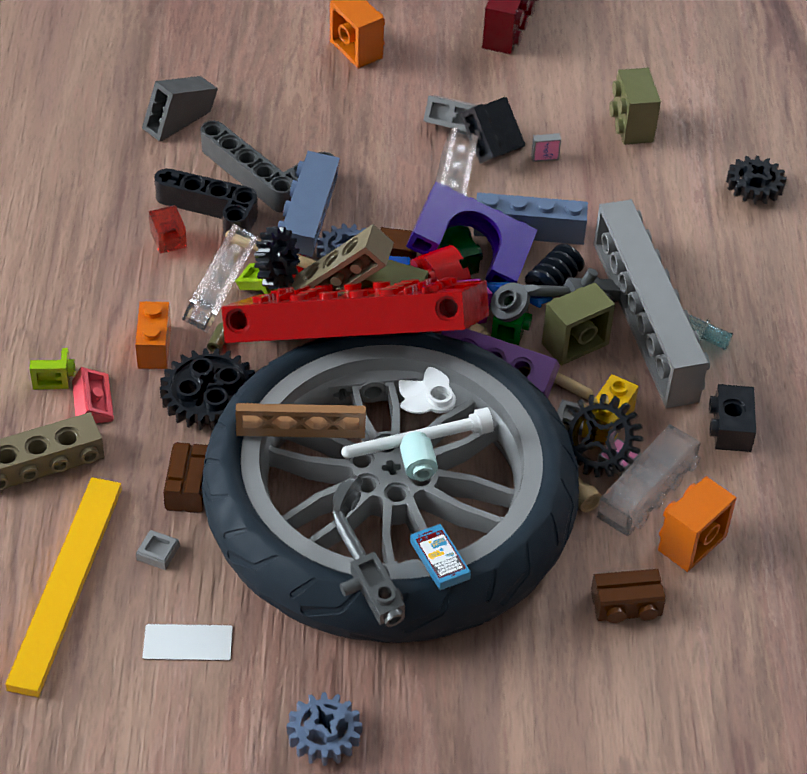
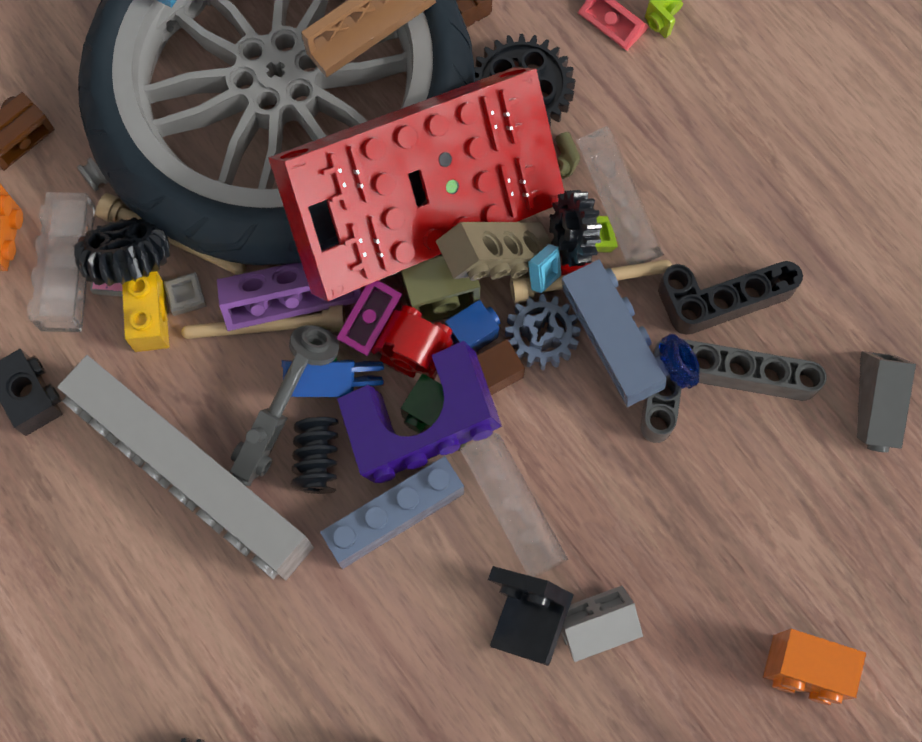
camera: 145 degrees right, 25 degrees up
orange brick [135,301,171,369] -> none
clear red brick [148,205,187,254] -> none
white piece [341,407,494,459] -> none
white plate [399,367,456,414] -> none
light aqua brick [400,431,438,481] -> none
tile [531,133,561,162] -> none
olive brick [542,282,615,366] -> none
clear light blue axle [689,314,733,350] -> none
none -> light grey bush [77,158,108,192]
none -> medium azure tile [528,244,561,293]
none -> clear blue gear [659,334,700,389]

